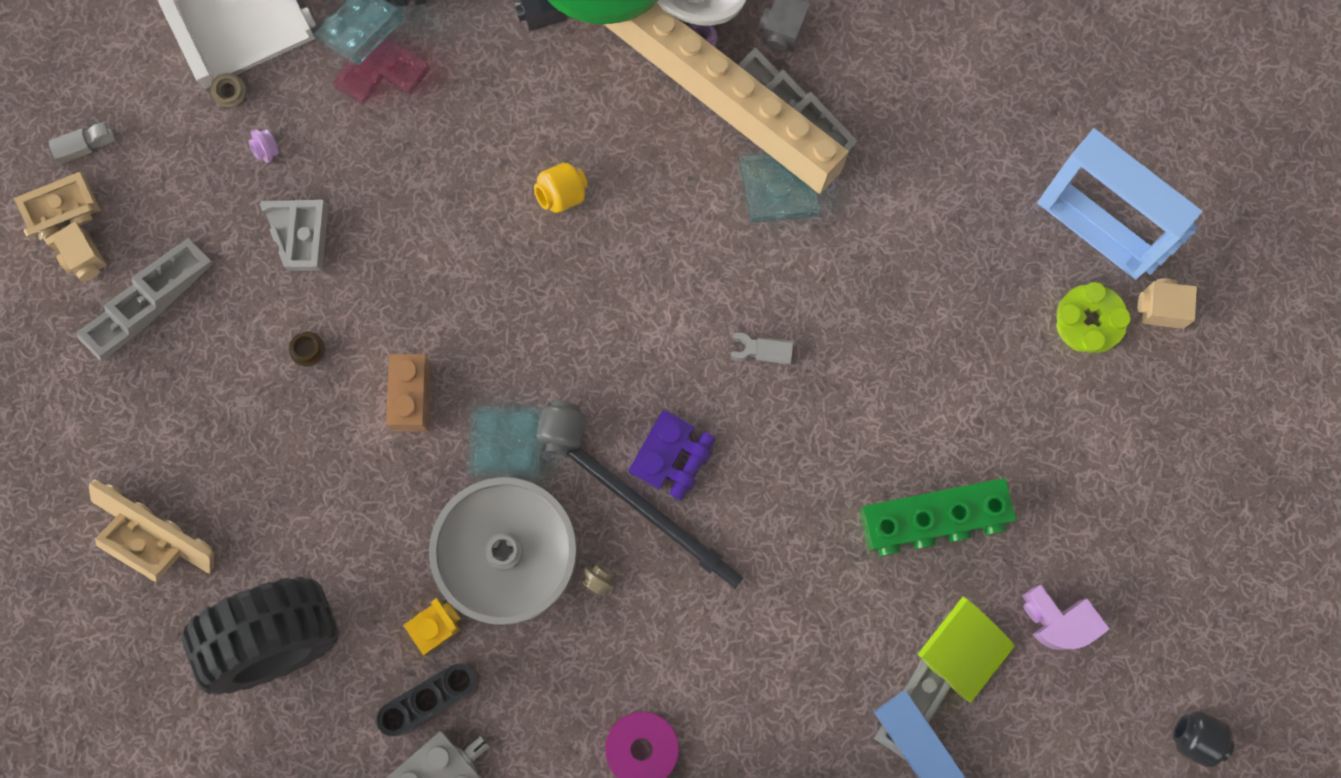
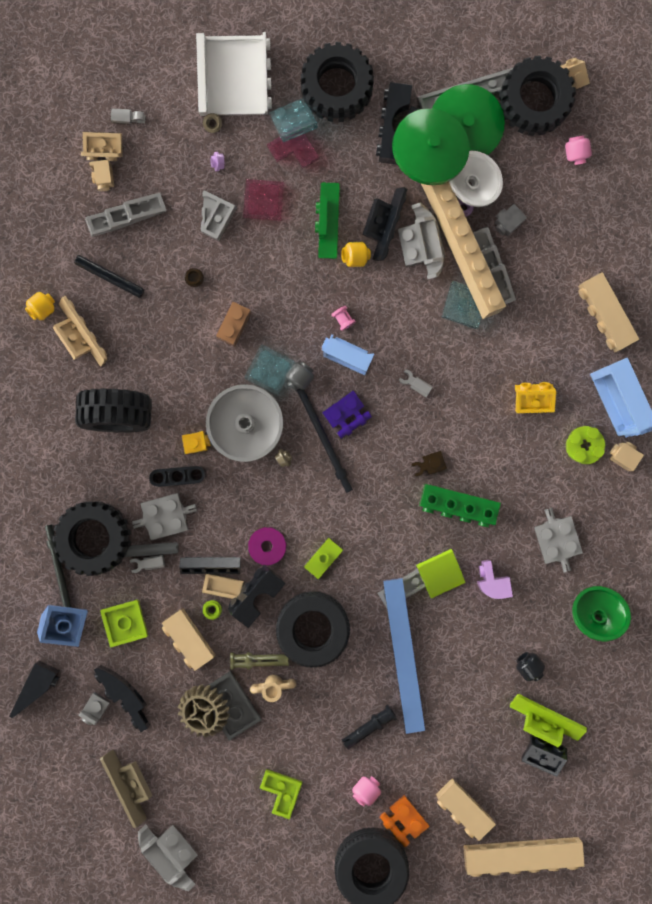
camera: 20 degrees right, 10 degrees up
none -> yellow head [25,292,55,321]
none -> black axle [74,255,144,298]
none -> clear pink plate [243,179,284,221]
none -> lime plate [304,538,343,579]
none -> green bracket [315,182,340,259]
none -> light blue window [322,335,374,375]
none -> bright pink bush [332,306,356,331]
none -> black bracket [362,187,408,261]
none -> light grey plate [398,202,446,279]
none -> dark brown plate [411,451,447,476]
none -> yellow bracket [515,382,556,413]
none -> light grey plate [534,508,583,572]
none -> green dish [572,586,631,642]
none -> tan brick [578,272,640,352]

